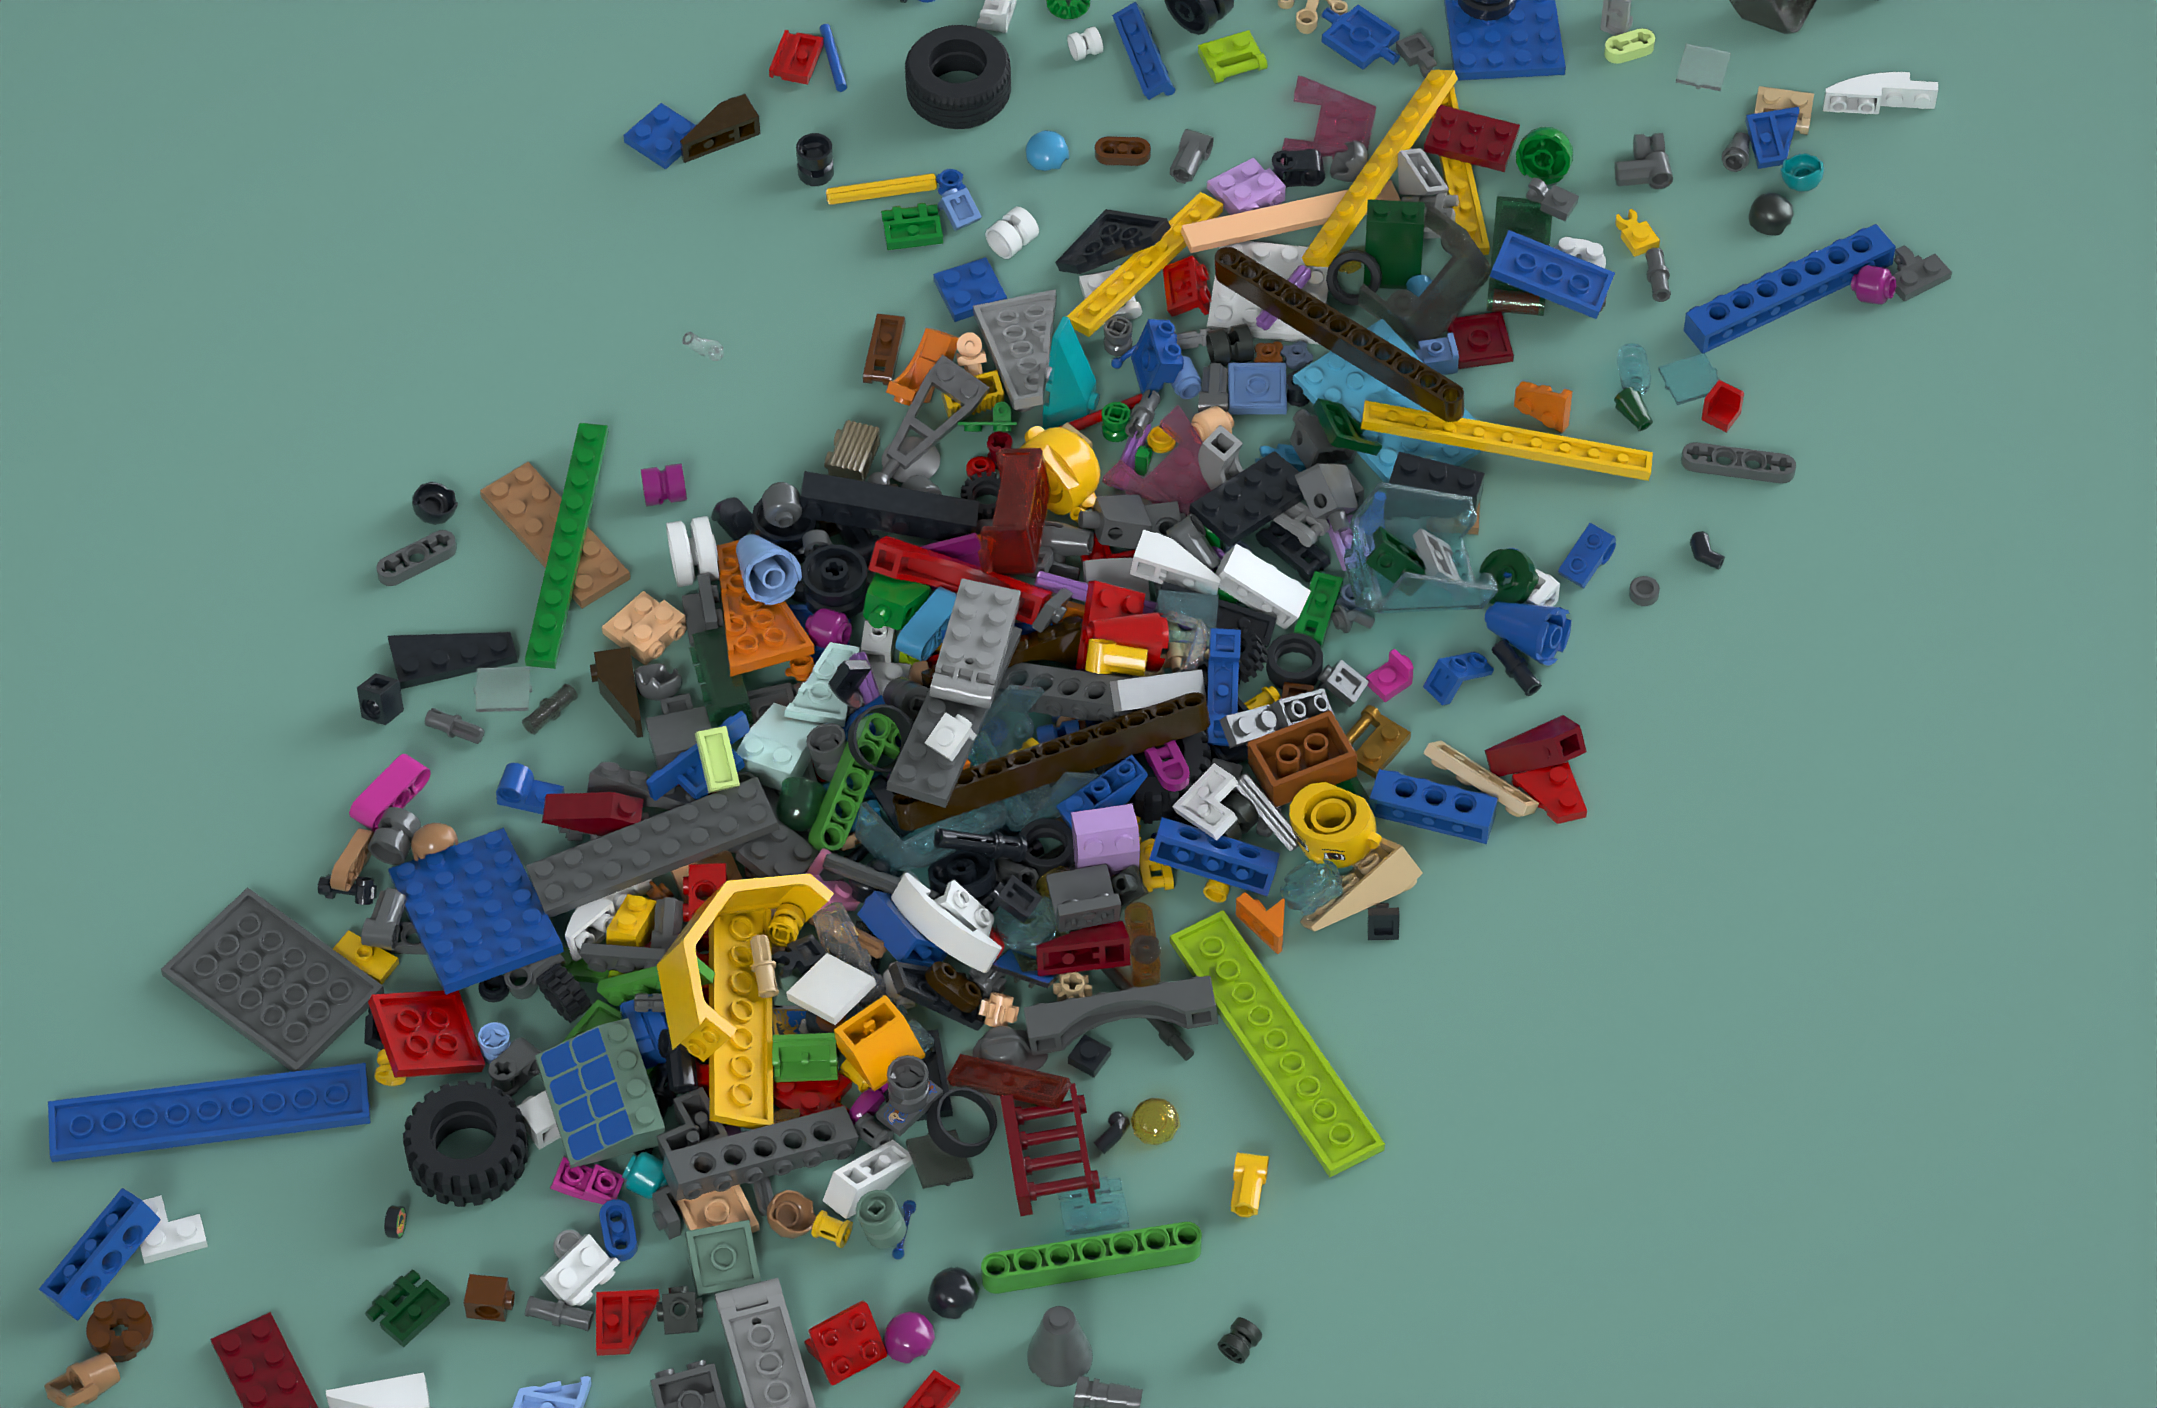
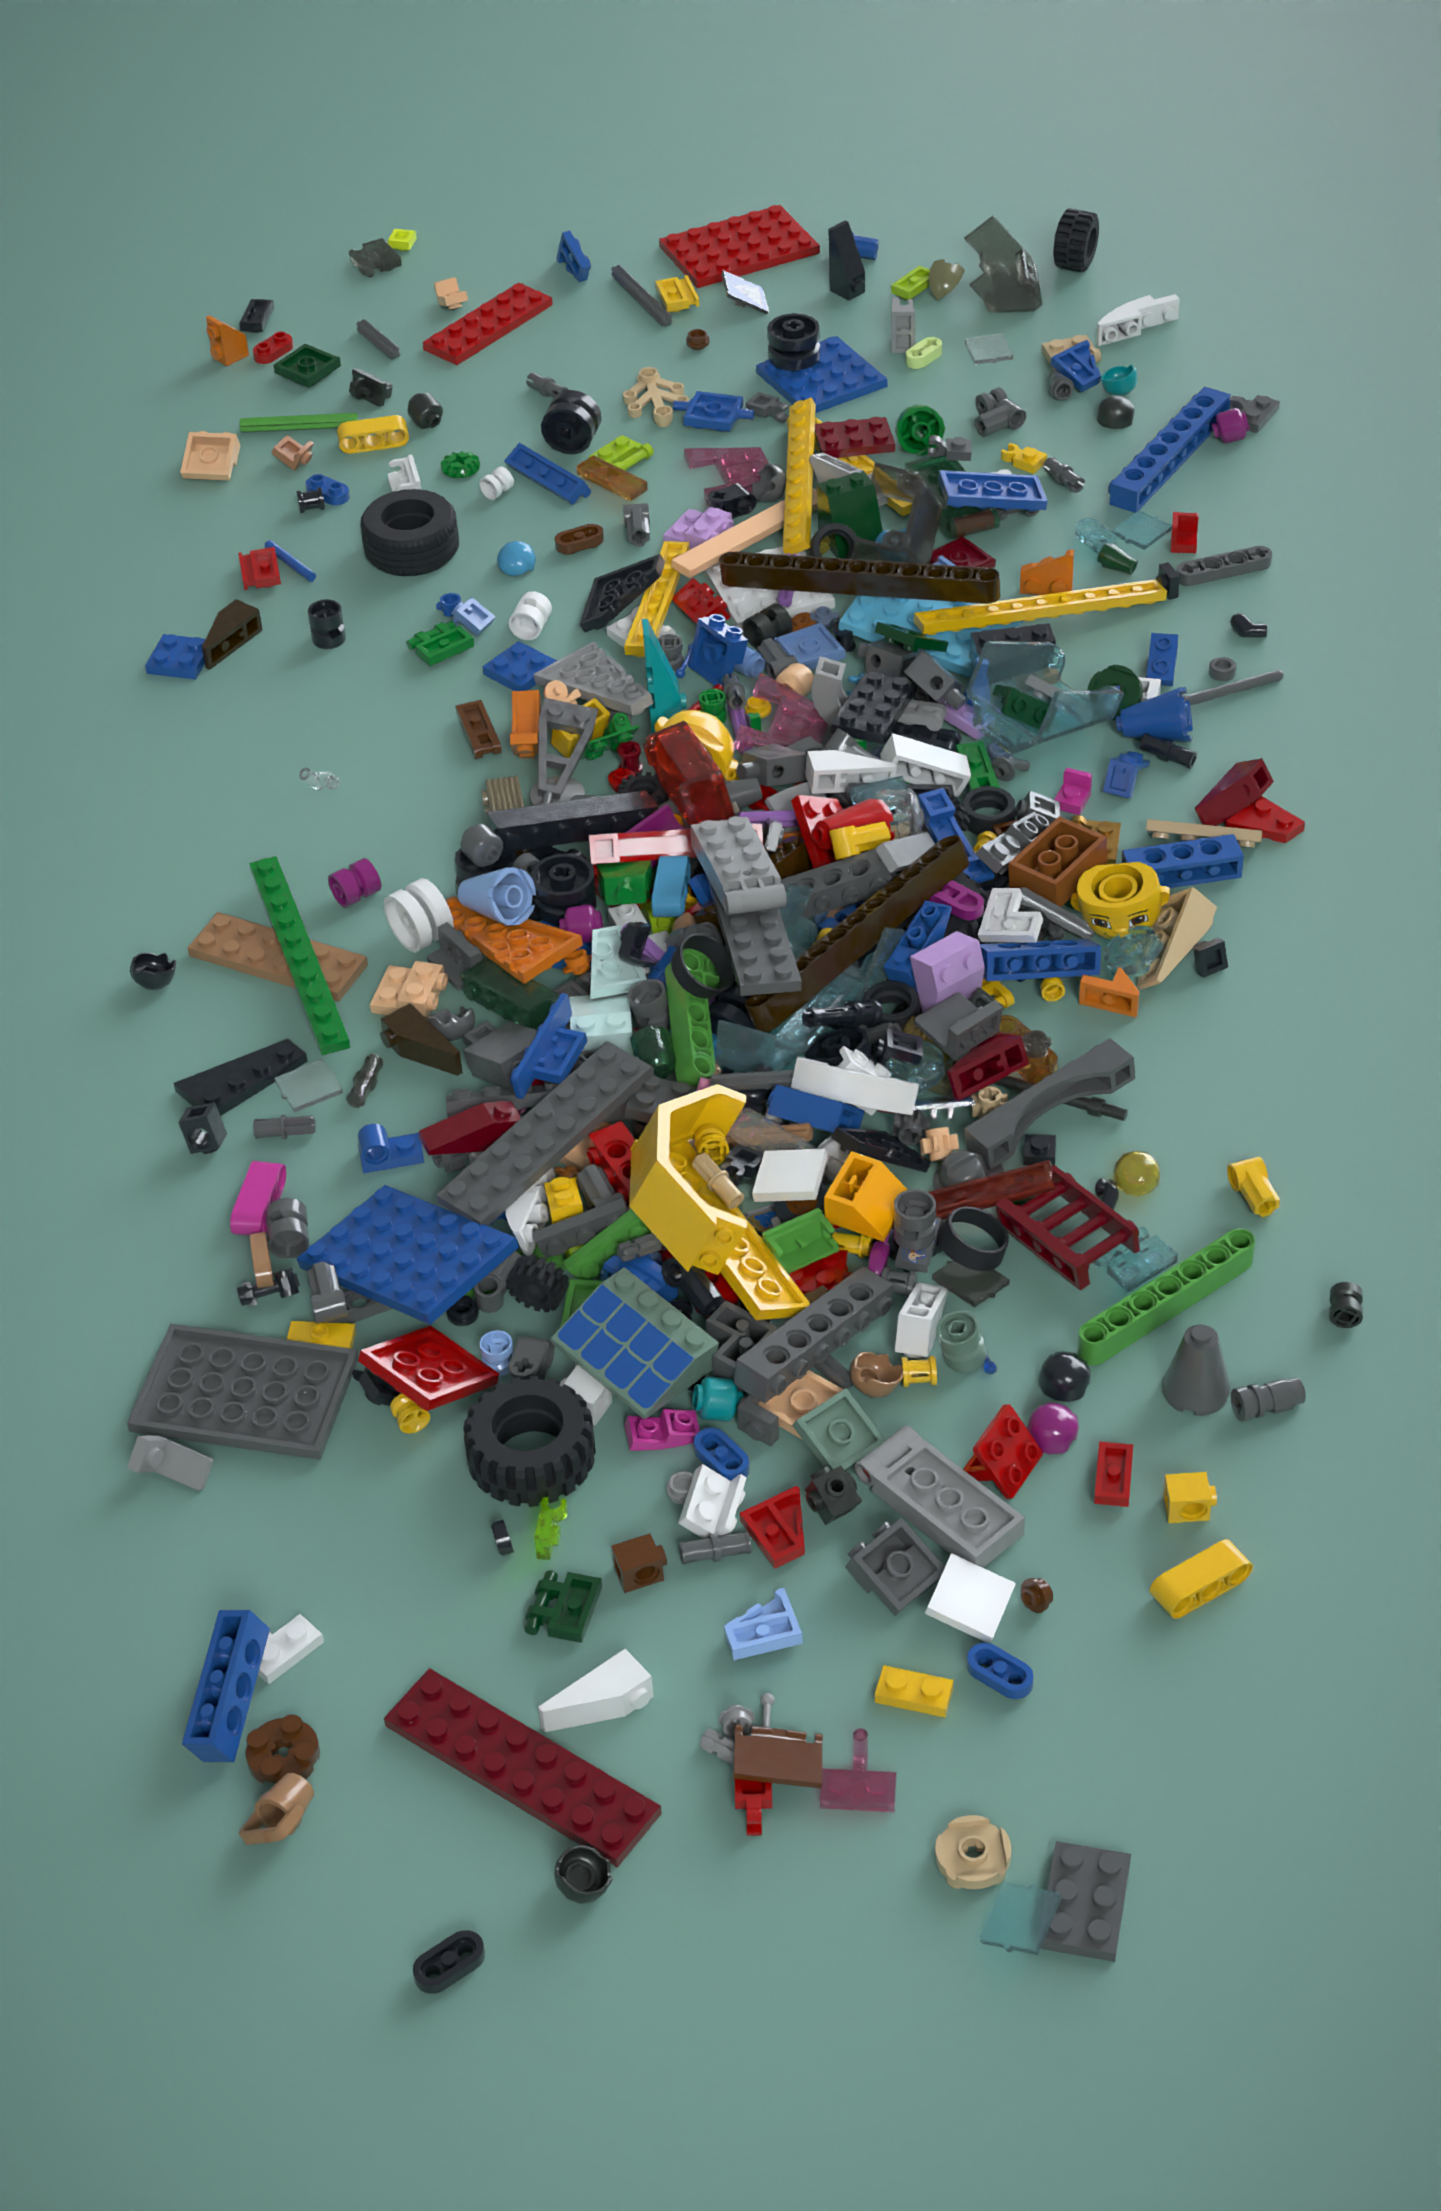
camera: 25 degrees left, 10 degrees down
blue plate [48,1063,371,1162] -> none
dark grey beam [376,530,457,586] -> none
medium nougat hair [411,823,458,861] -> none
yellowish green tile [695,726,740,793] -> none
black plate [711,497,752,541] -> none
yellow axle [826,173,937,205] -> none
white bracket [925,712,977,761] -> none
dark brown plate [925,961,982,1013] -> none
lime plate [1170,910,1385,1177] -> none
none -> light grey bracket [127,1435,213,1490]
none -> clear neon green plate [534,1497,568,1560]
none -> clear orange plate [576,455,648,501]
none -> black plate [1156,562,1180,600]
none -> dark grey piece [1183,670,1284,706]

